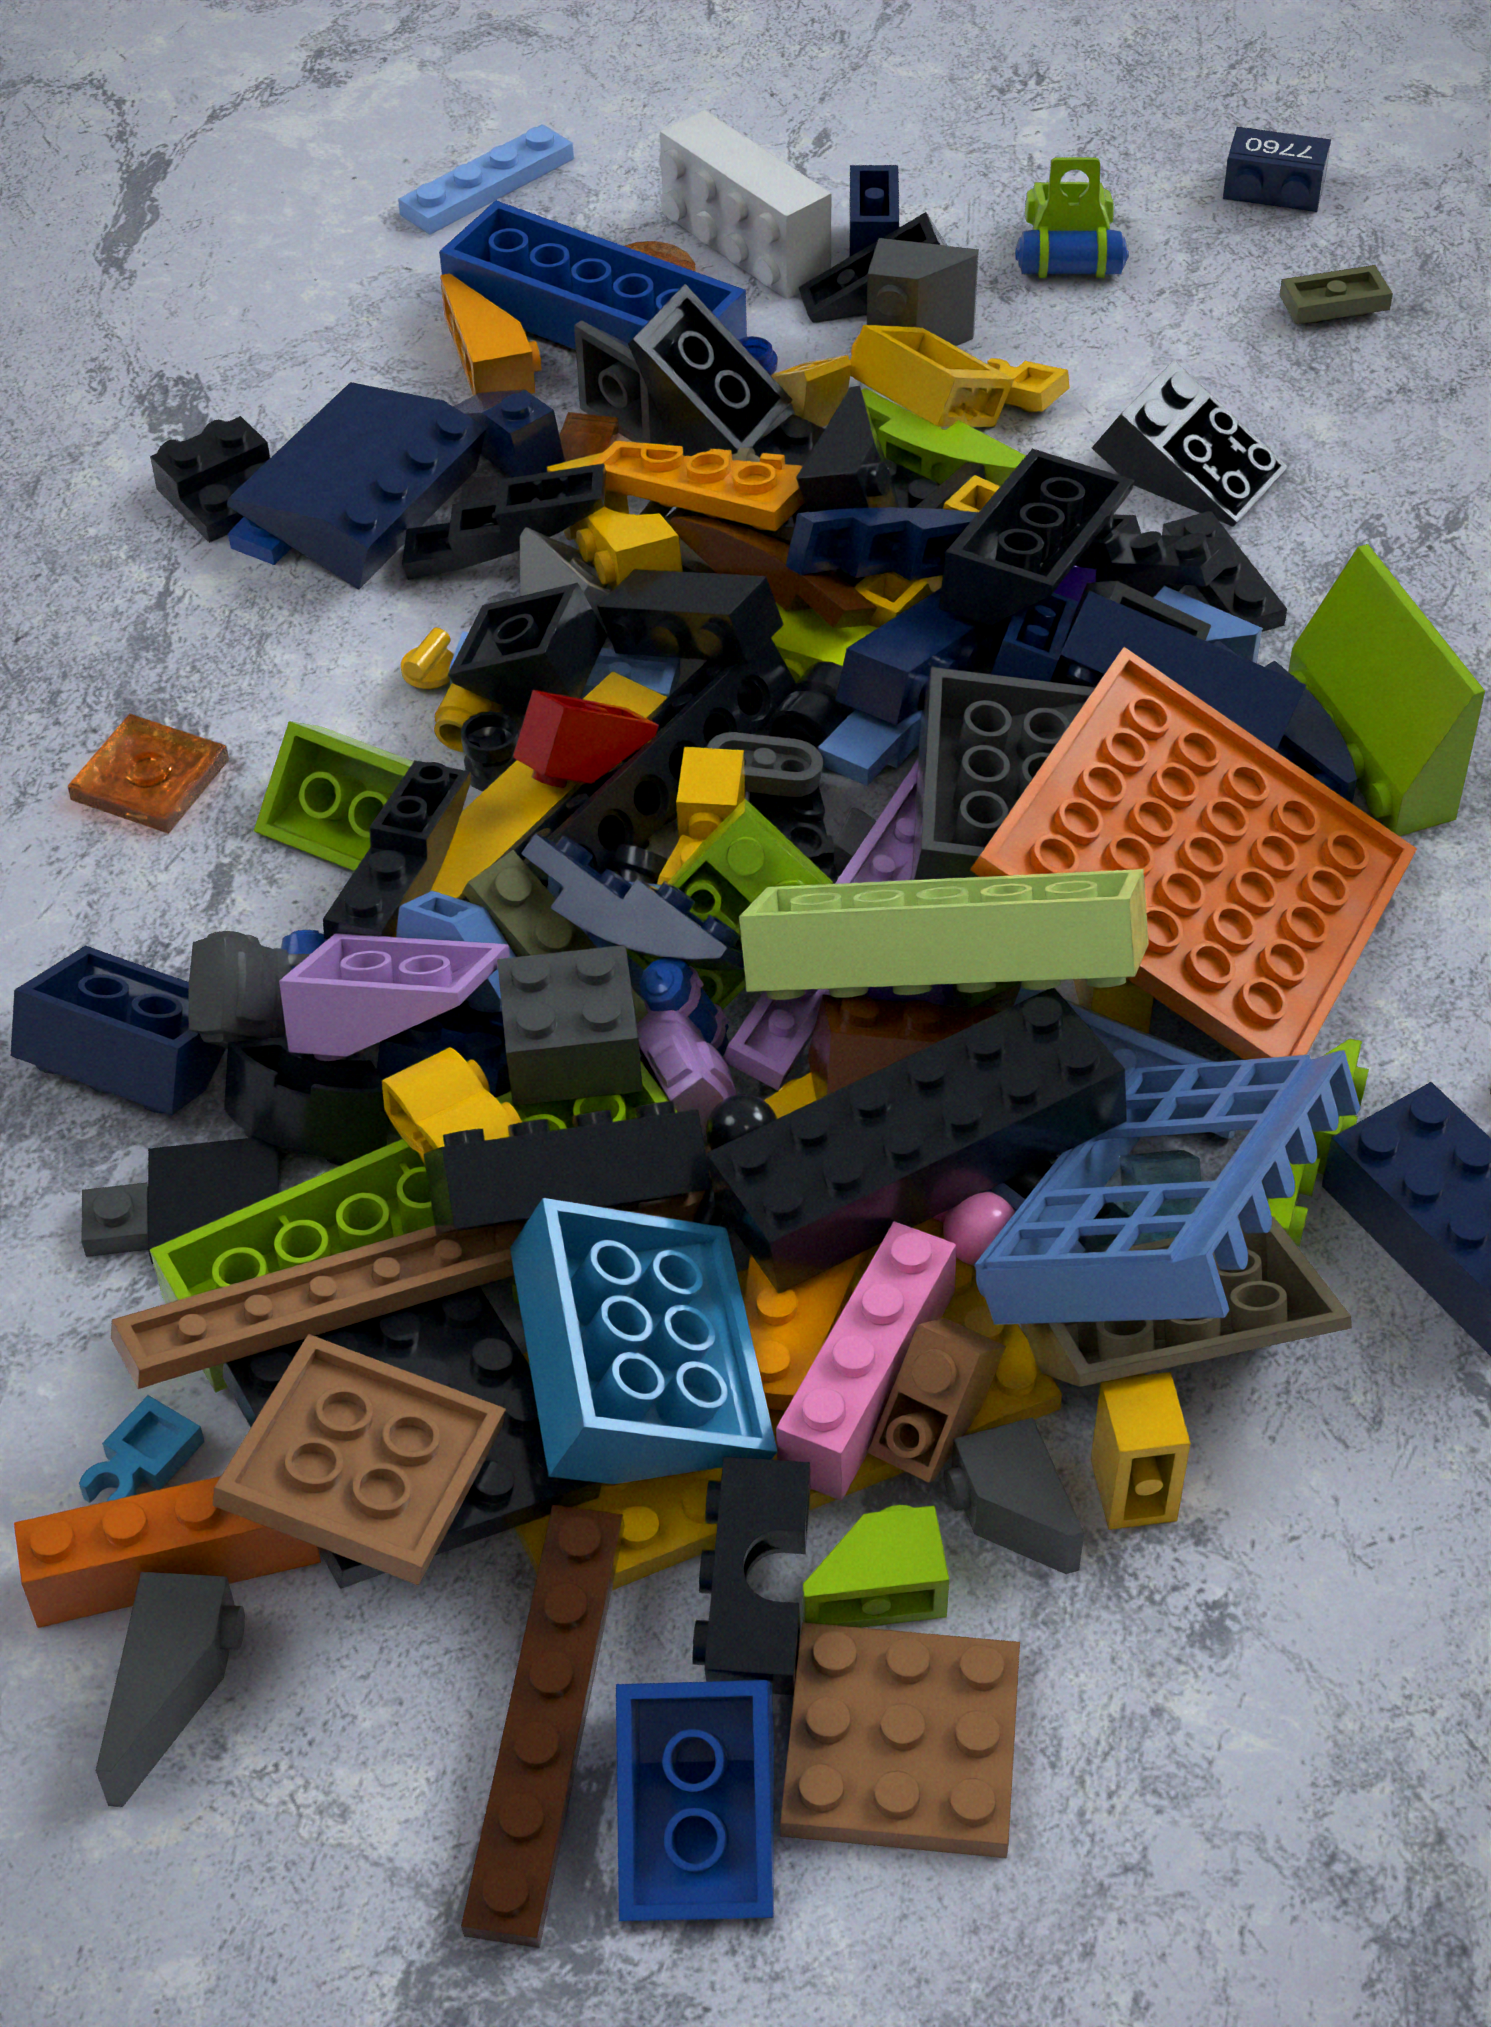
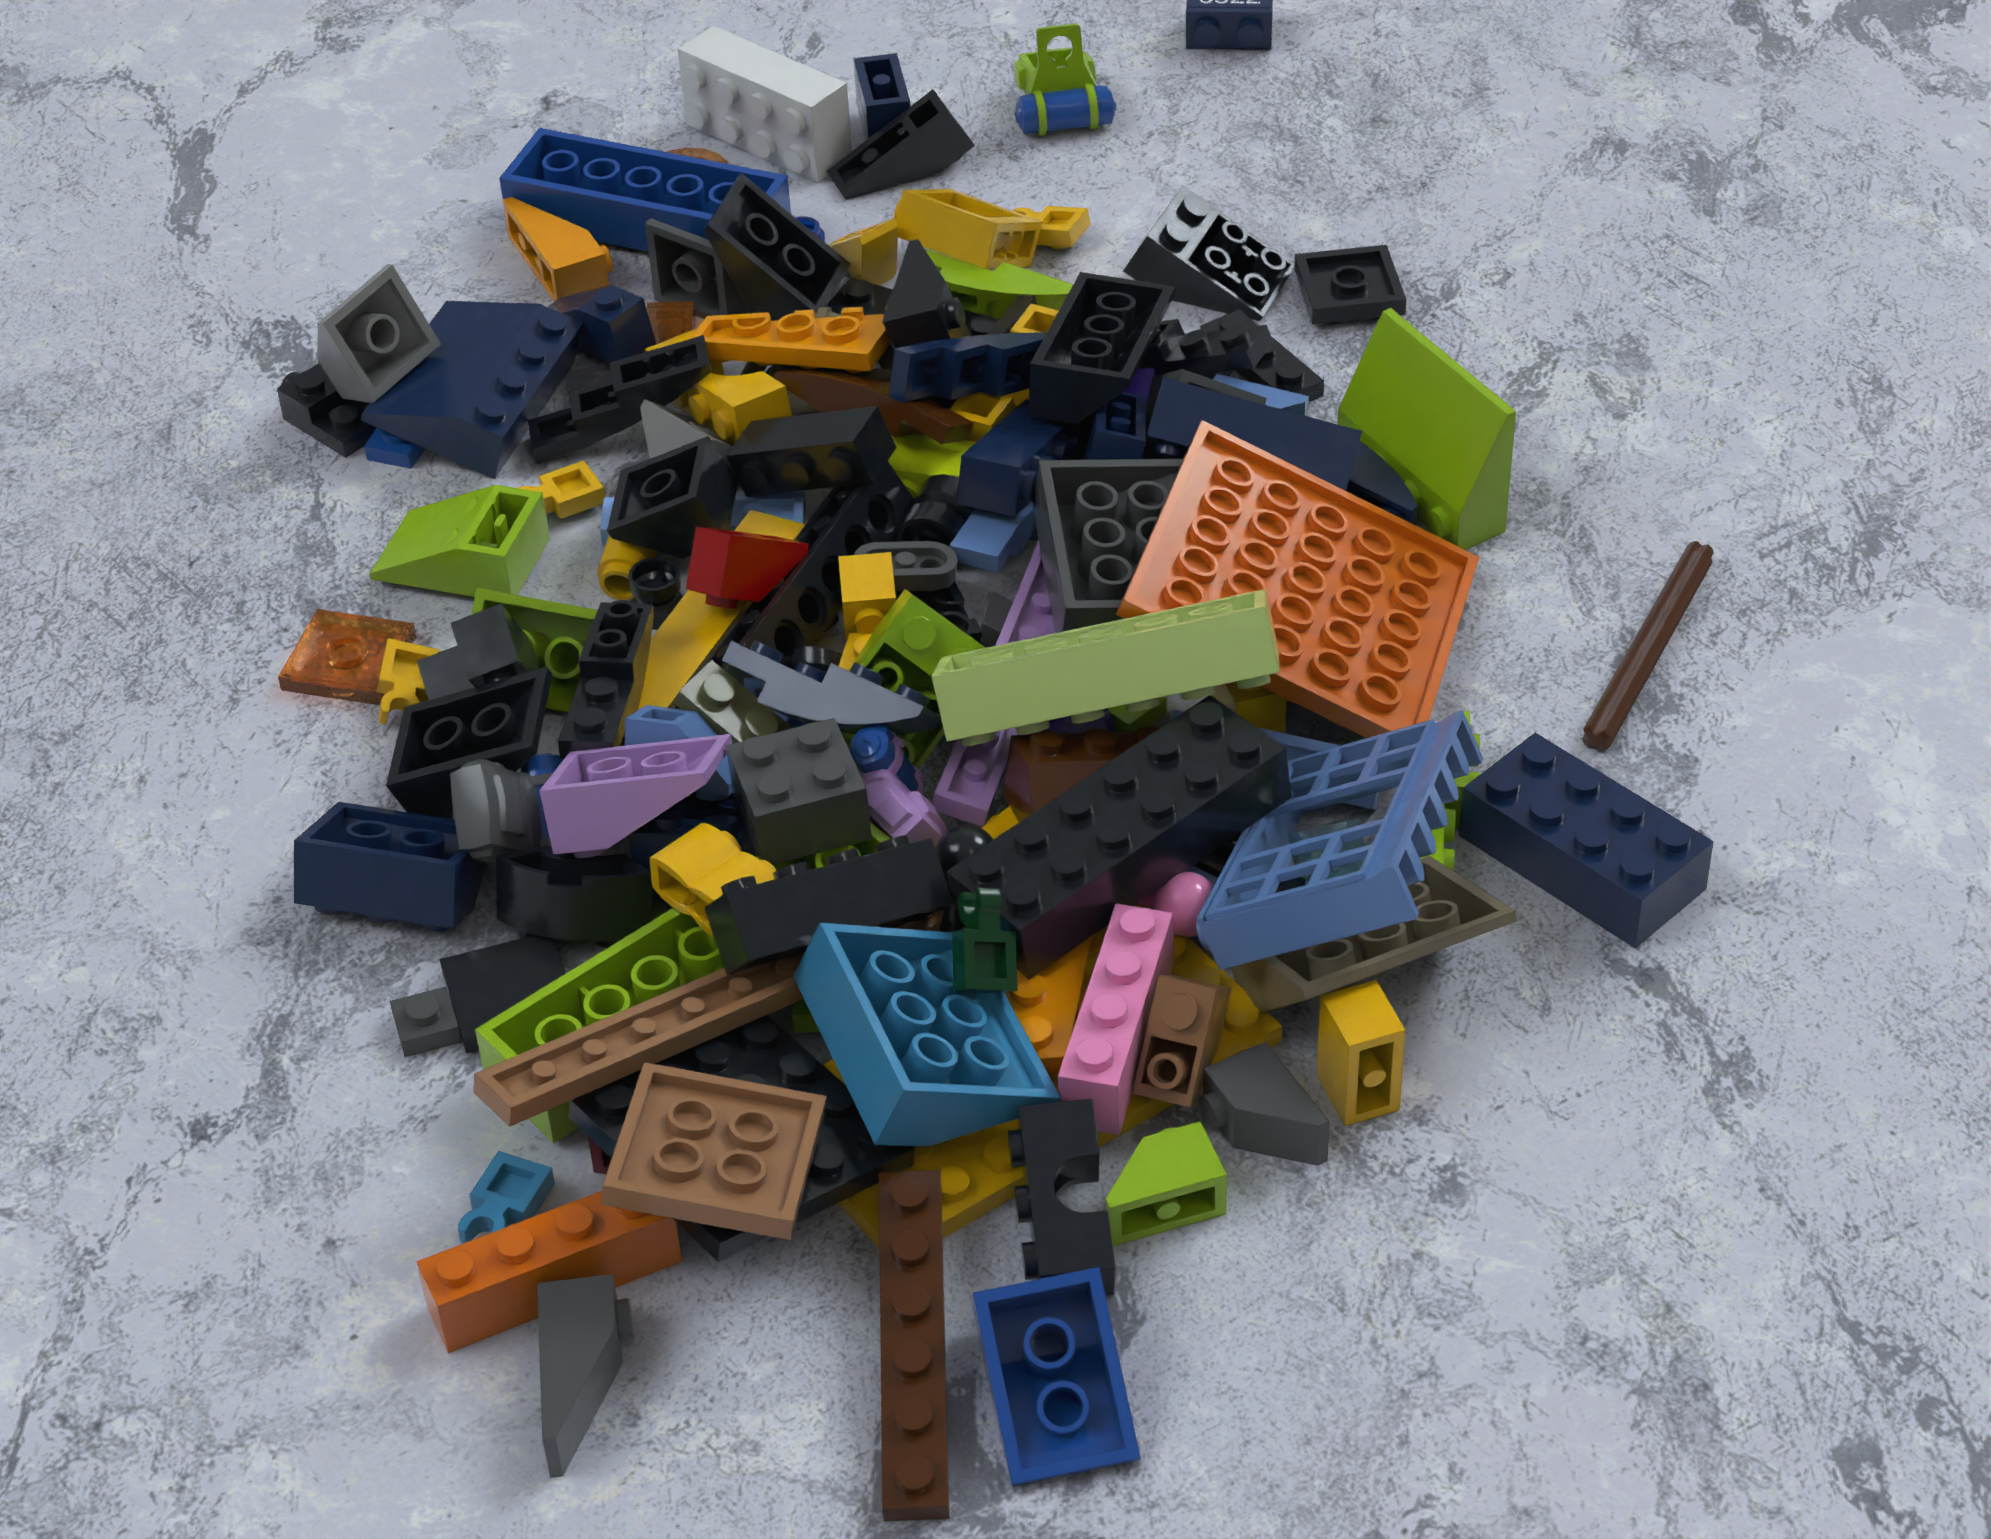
camera: 10 degrees left, 5 degrees down
light blue plate [398,124,574,235] -> none
yellow plate [401,627,454,689] -> none
medium nougat plate [780,1622,1020,1858] -> none
dark grey slope [867,238,979,346] -> none
olive plate [1279,265,1393,324] -> none
none -> light grey slope [317,264,441,403]
none -> lime slope [369,485,550,597]
none -> yellow plate [376,638,440,725]
none -> black slope [386,667,552,819]
none -> black brick [417,604,549,700]
none -> yellow plate [518,460,605,519]
none -> dark green plate [952,888,1018,994]
none -> black plate [1294,245,1406,325]

